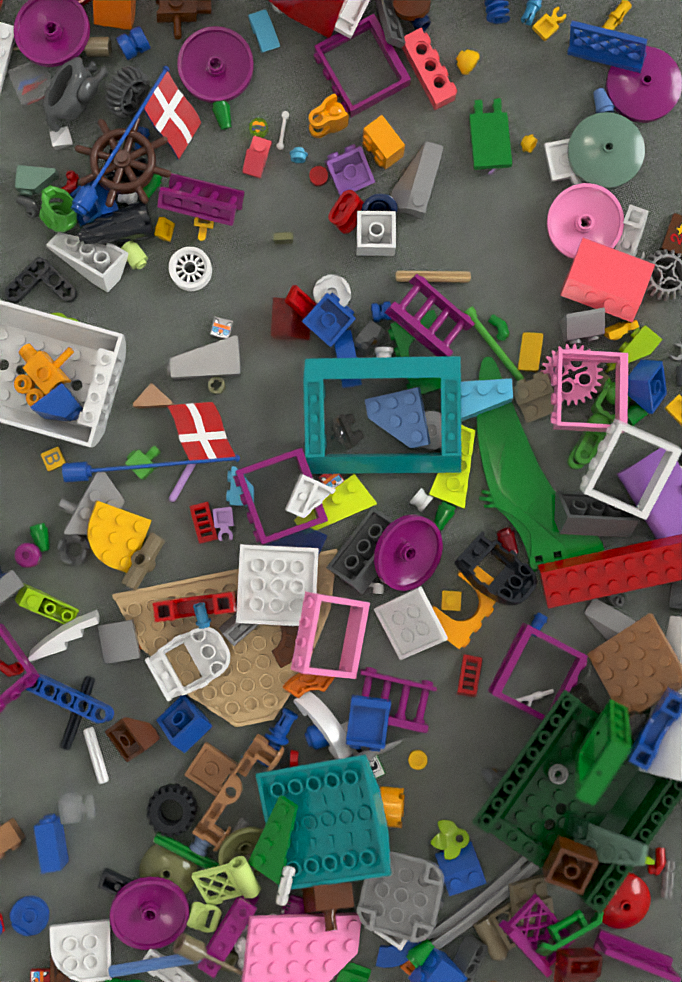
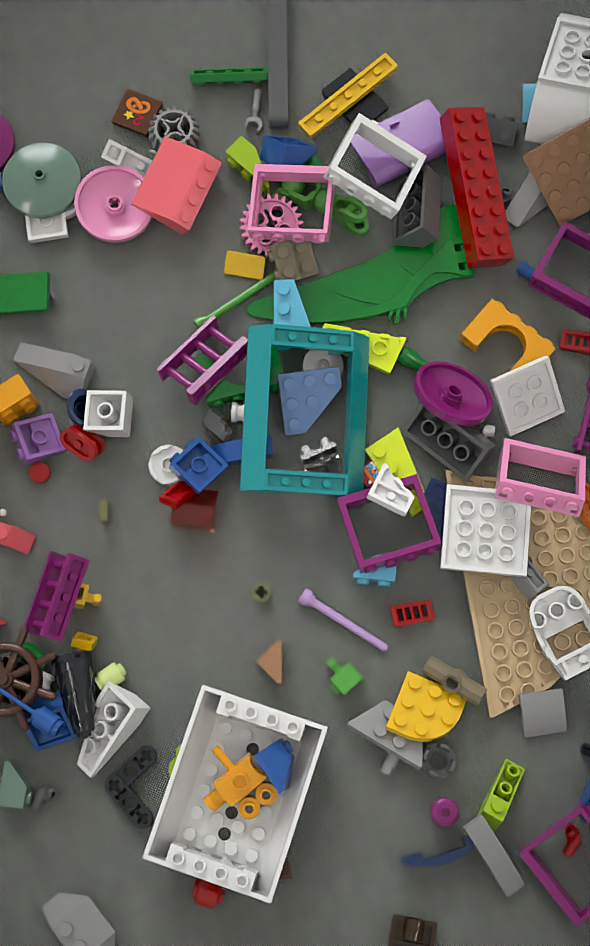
camera: 75 degrees left, 10 degrees down
white slope [28,610,100,661] -> none
green cone [29,523,50,552] -> none
bright green helmet [39,185,77,233] -> none
yellow tile [41,446,66,472] -> none
red arm [60,170,79,194] -> none
flag [62,402,240,483] -> none
red arch [153,591,237,623] -> none
light grey slope [167,335,241,380] -> none
white wheel [169,247,212,291] -> none
dark azure pin [193,602,211,629] -> none
tile [210,316,234,339] -> none
lavender plate [212,507,234,541] -> none
reddish brown tile [272,625,315,668] -> none
medium azure plate [290,147,308,163] -> none
blue wheel [371,301,393,322] -> none
tan axle [396,271,471,283] -> none
white wheel [409,488,433,512] -> none
yellow plate [441,590,462,611] -> none
black slope [454,531,537,606] -> none
green arm [488,314,509,341] -> none
dark red cone [496,527,519,553] -> none
yellow plate [520,134,537,153] -> none
light grey slope [560,308,605,345] -> none
yellow plate [604,320,639,340] -> none

